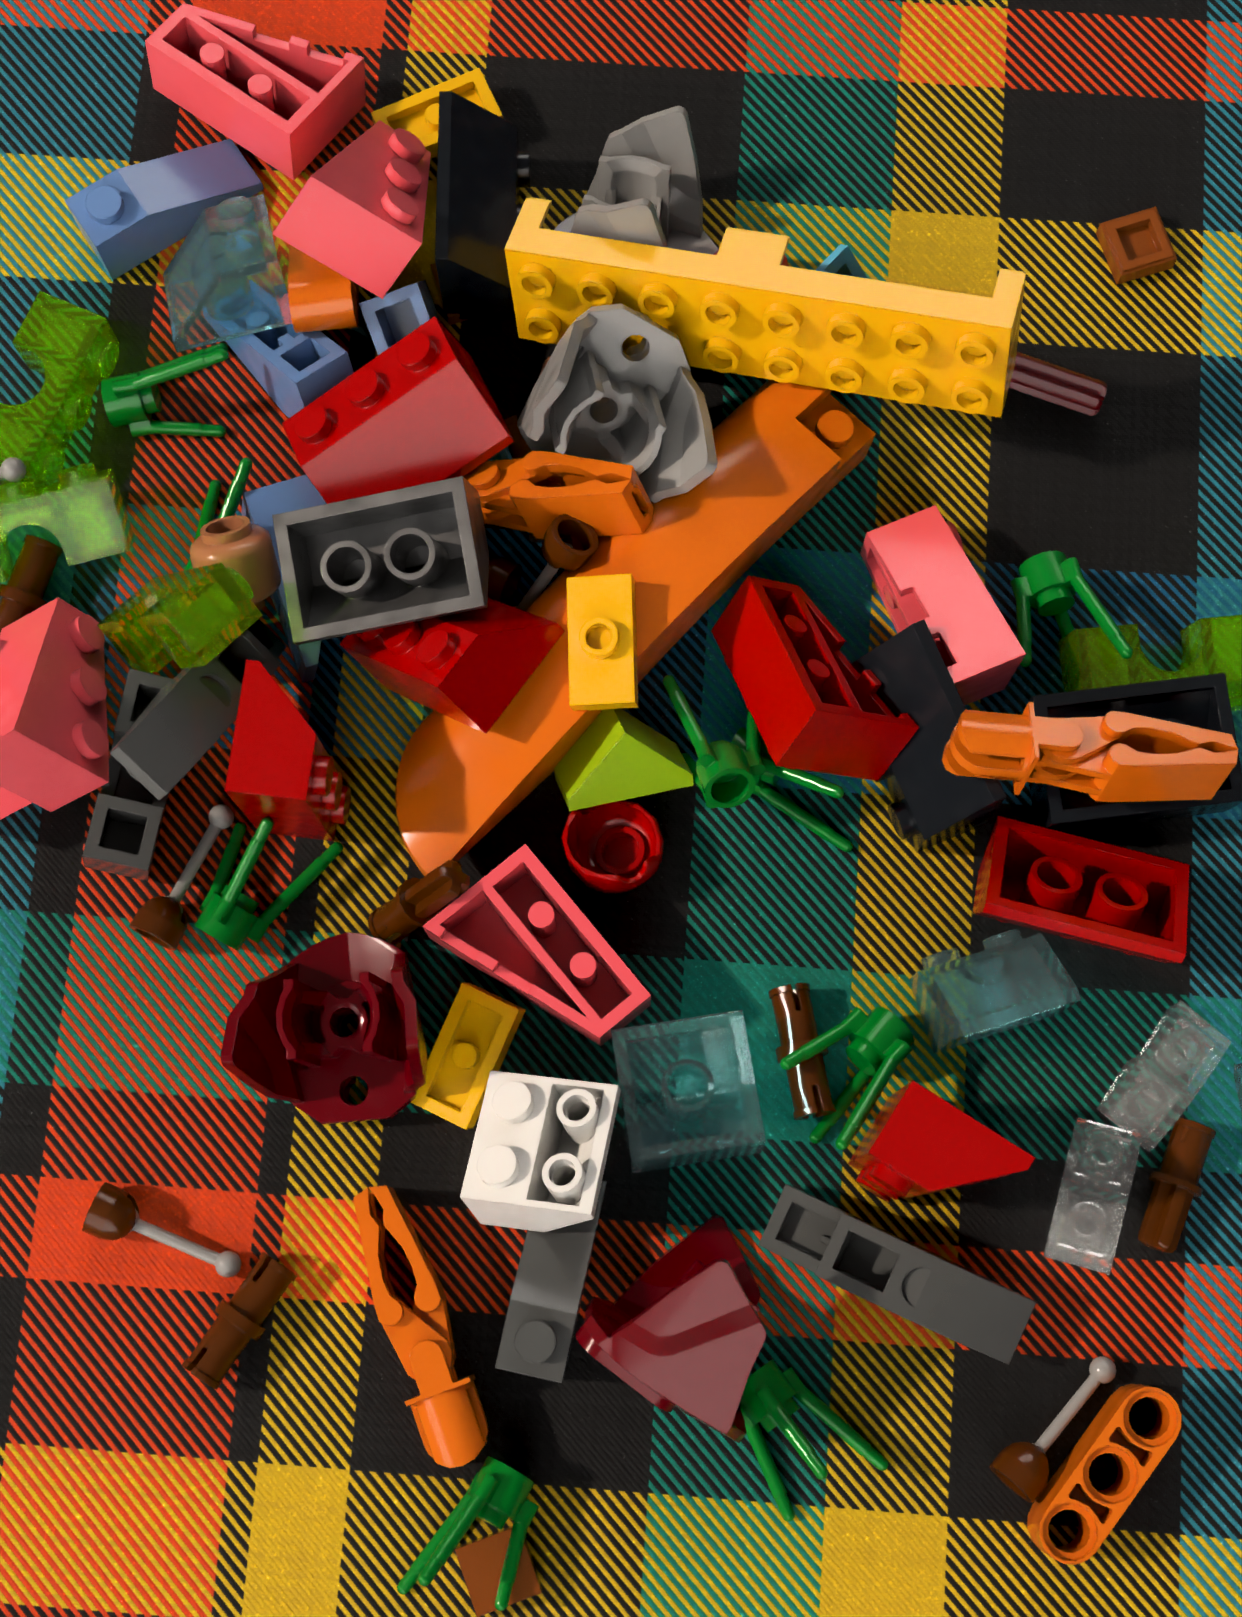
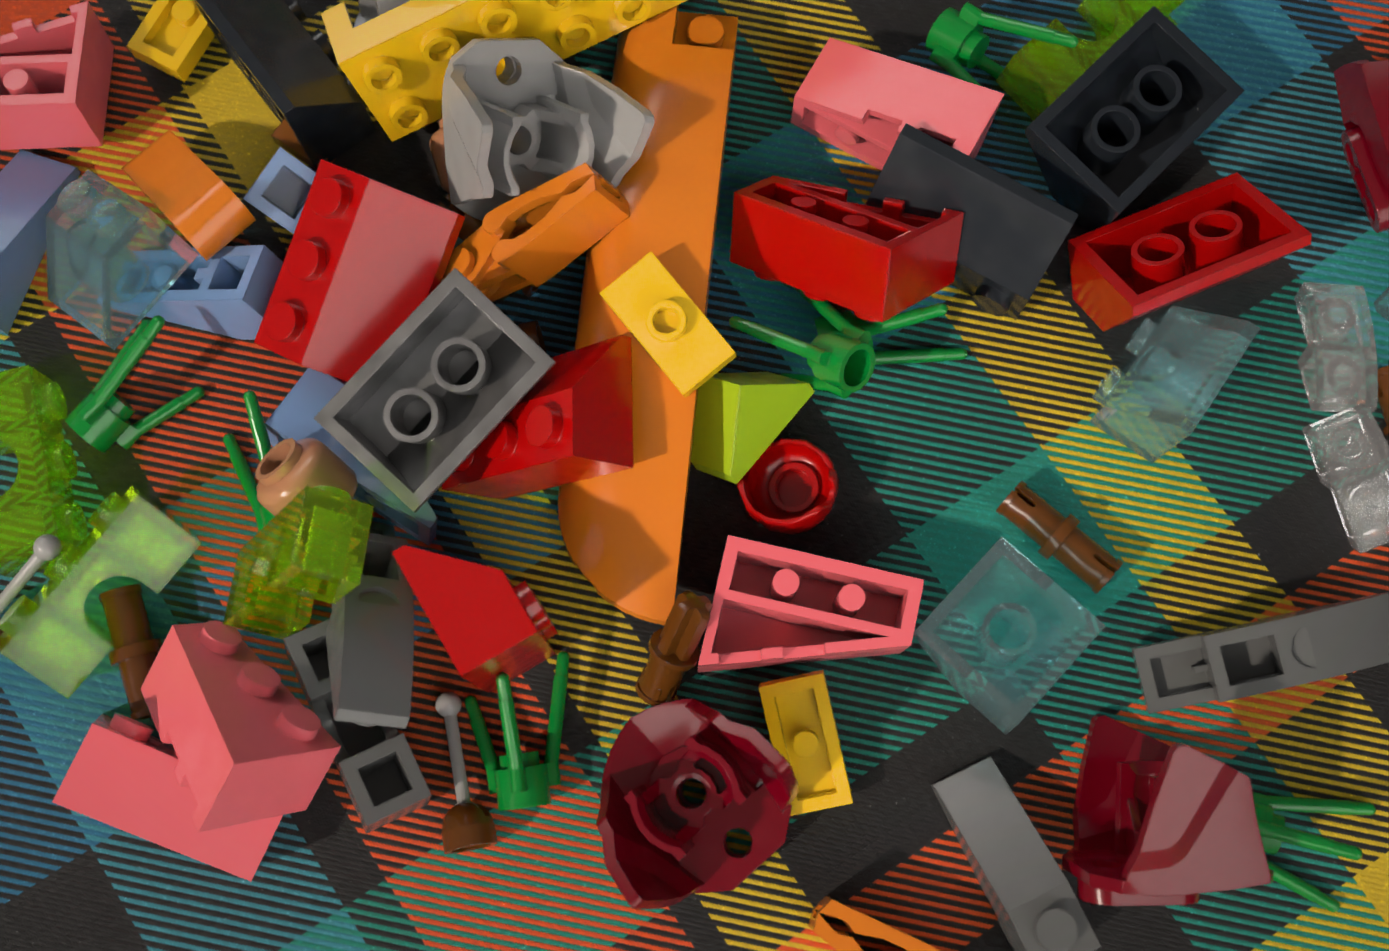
camera: 40 degrees left, 0 degrees up
coral wedge [272,120,431,299] -> none
white slope [460,1070,621,1232] -> none
reddish brown hinge [512,514,599,611] -> none
green plant [780,1006,914,1150] -> none
red slope [848,1080,1035,1202] -> none
orange arm [942,702,1238,802] -> none

